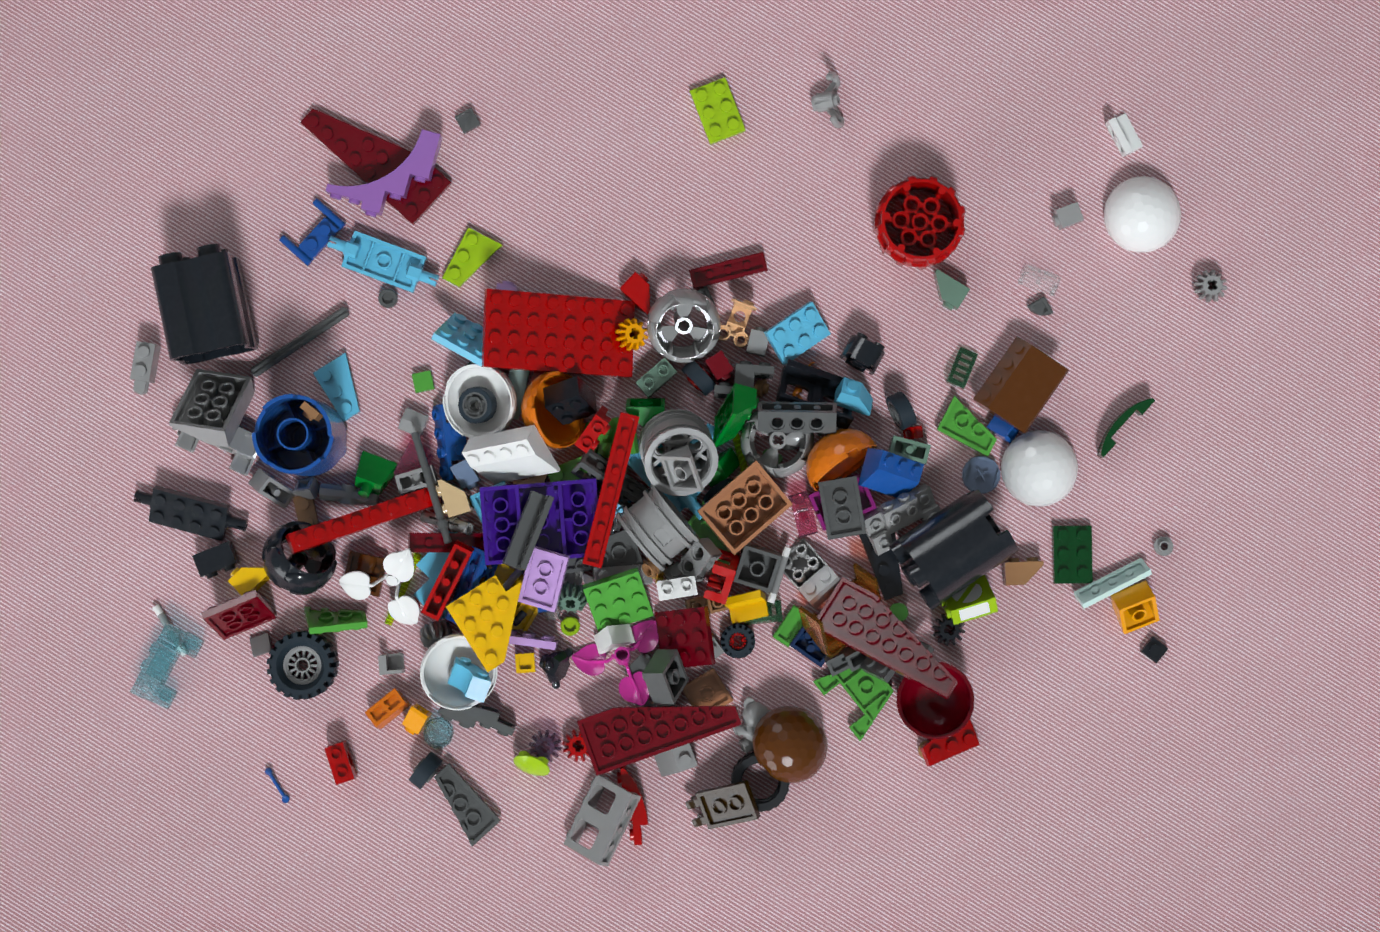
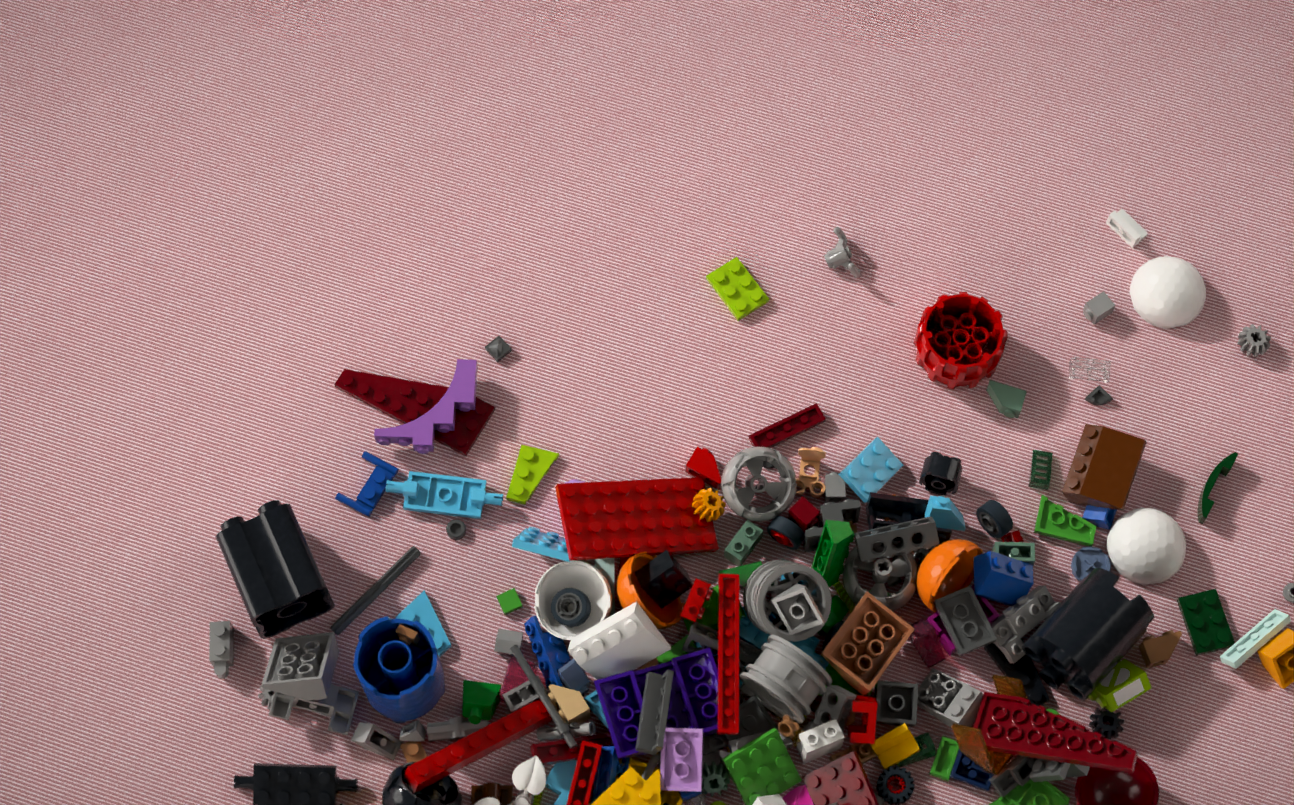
camera: 20 degrees left, 20 degrees down
light grey bar [767,546,791,604] -> none

